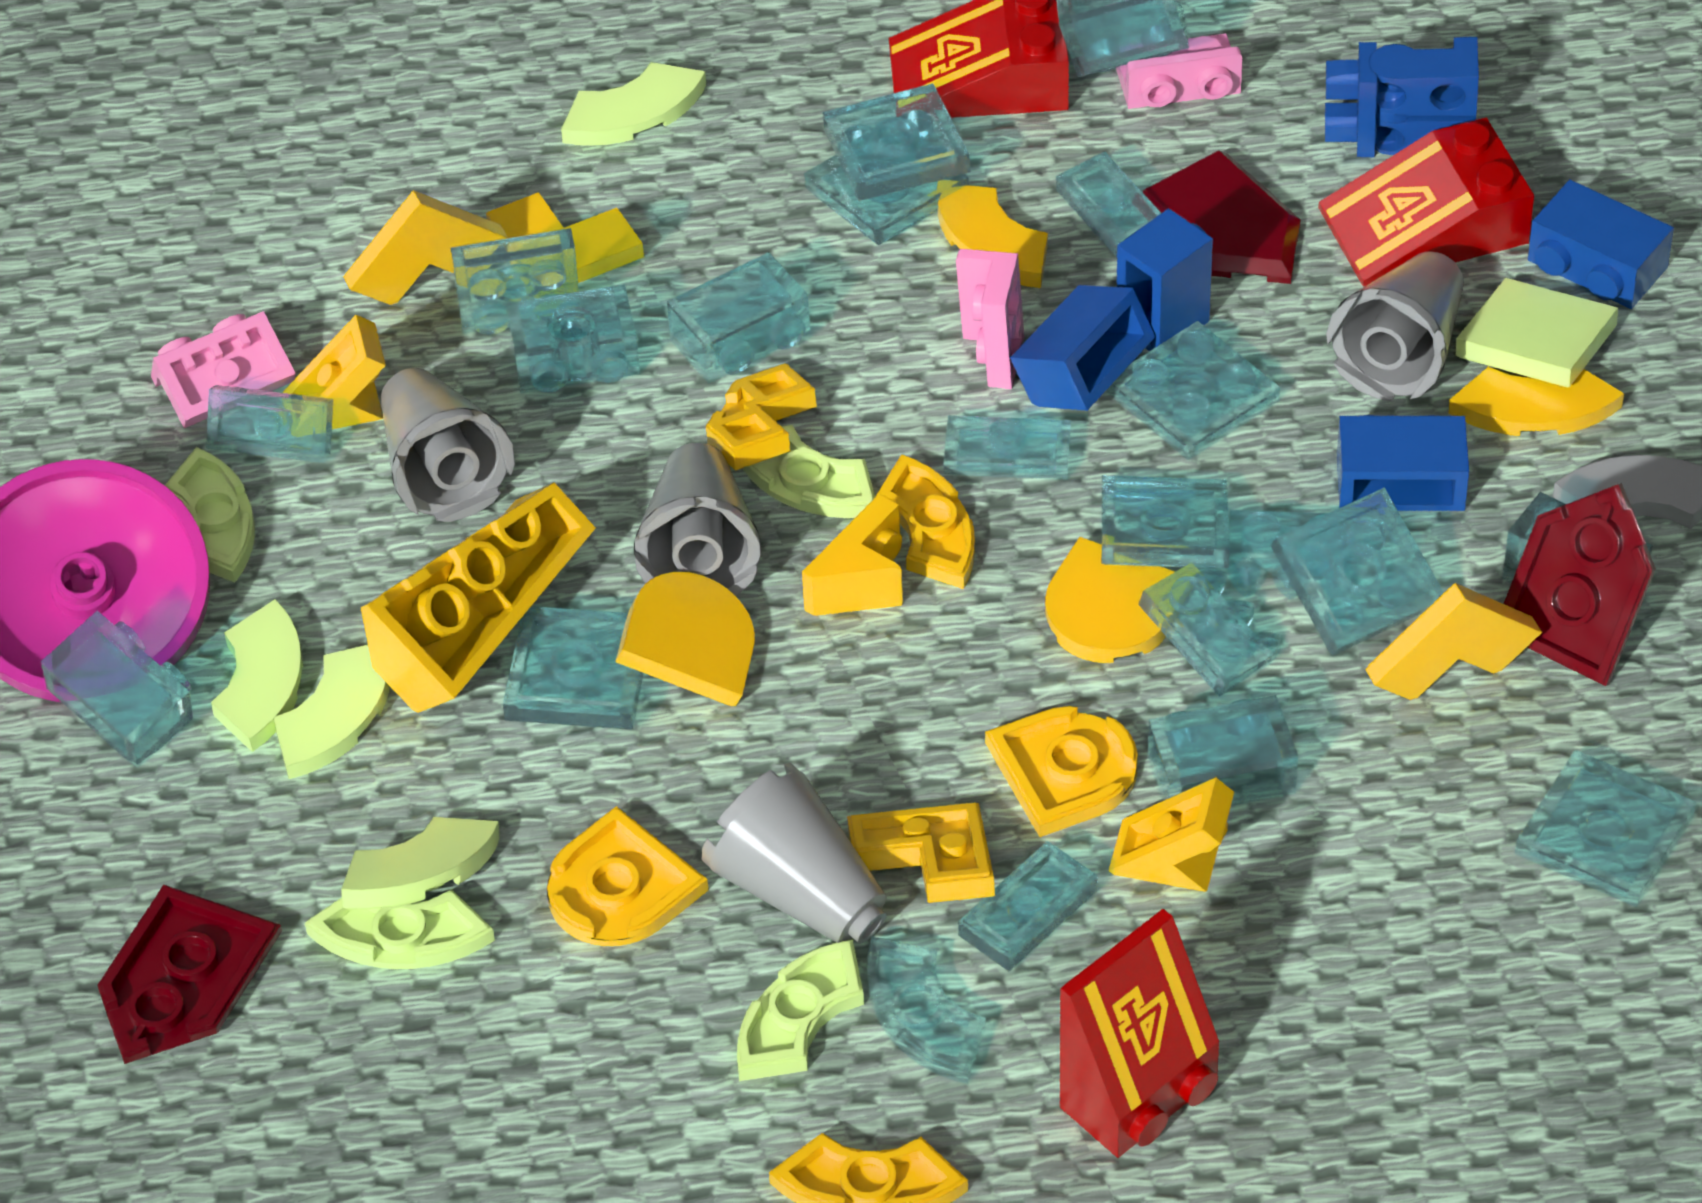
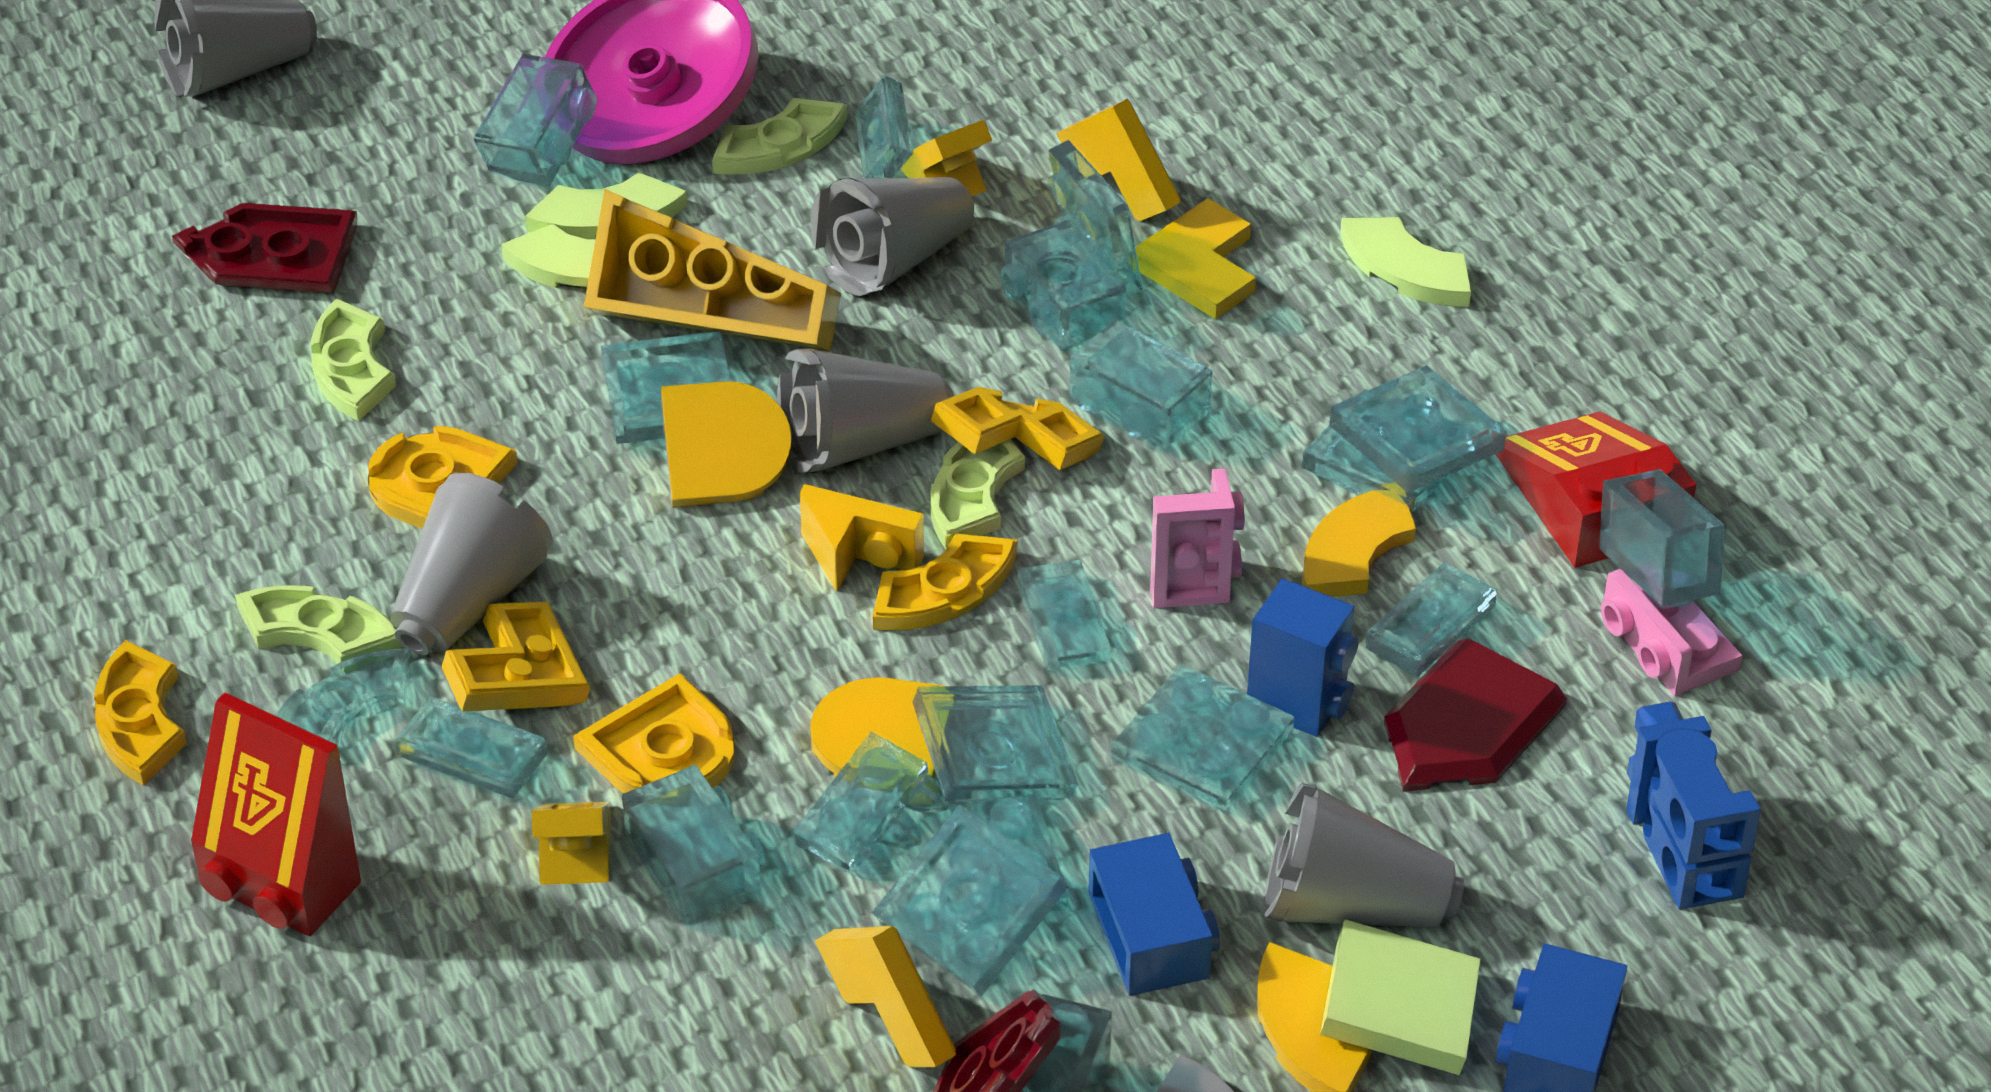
camera: 70 degrees right, 5 degrees down
bright pink bracket [151,311,296,428] -> none
yellowish green tile [341,817,499,910] -> none
blue piece [1010,285,1155,411] -> none
red slope [1318,117,1534,287] -> none

